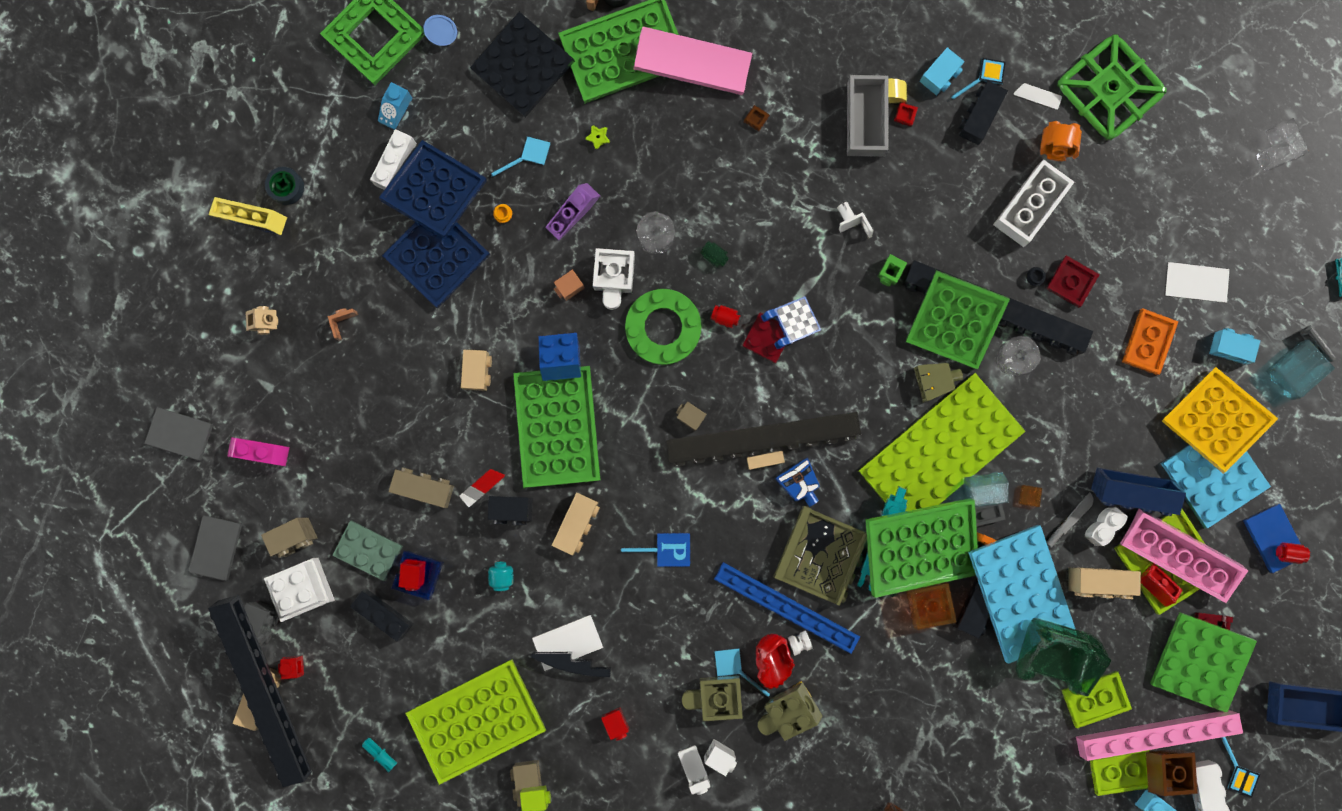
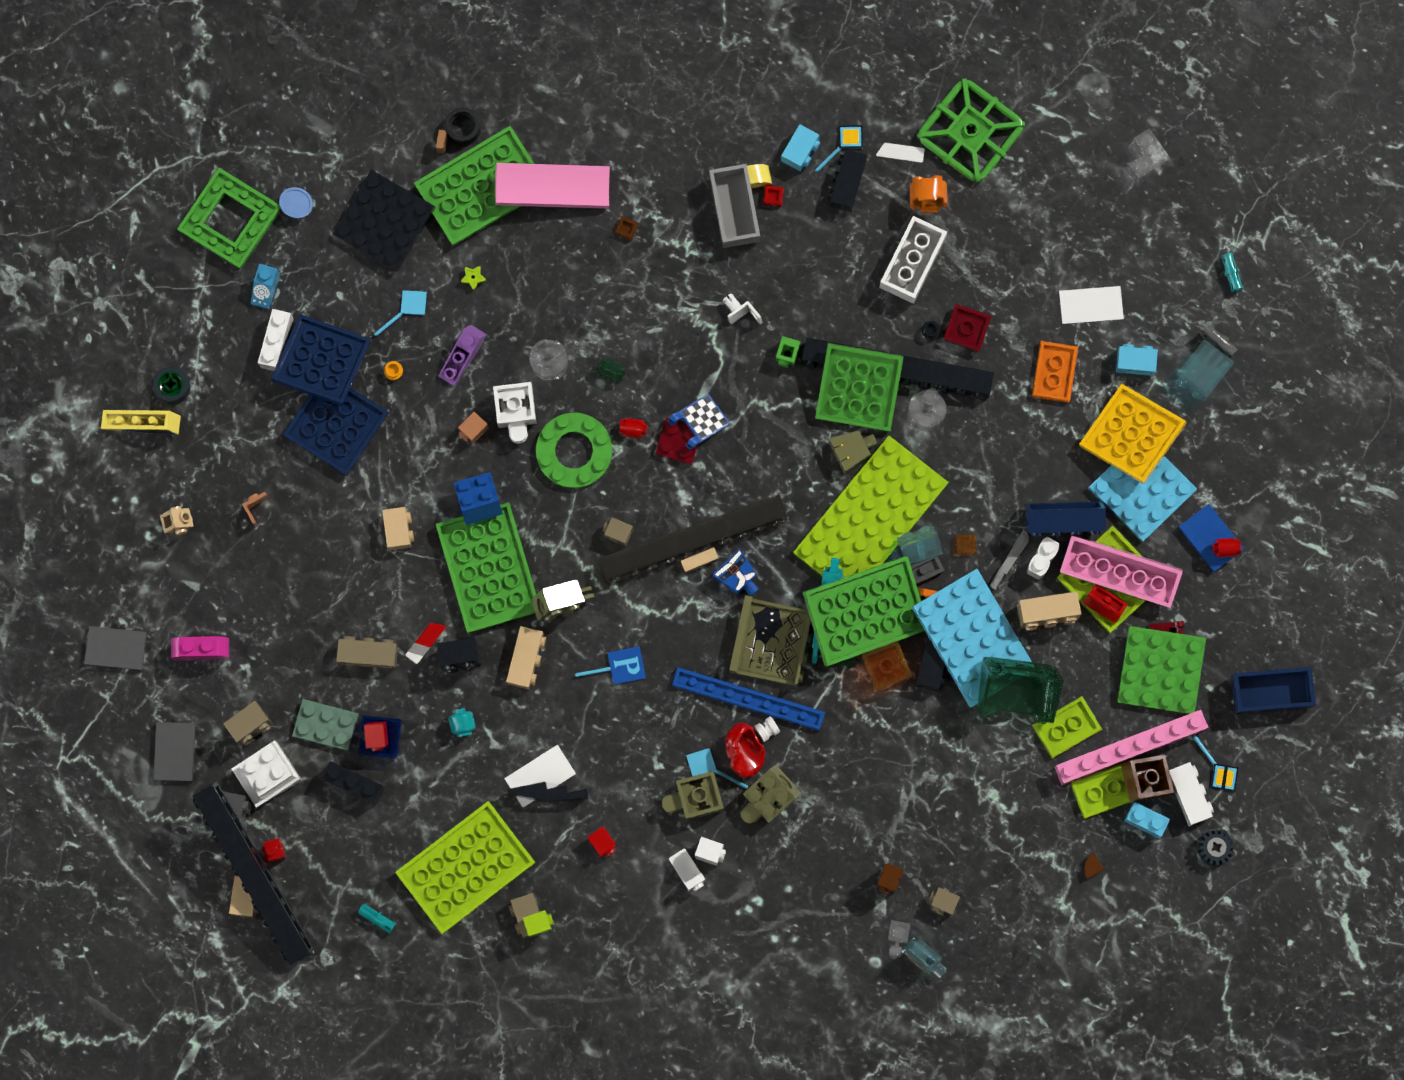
camera: 10 degrees left, 5 degrees down
none -> brick [531,580,595,622]

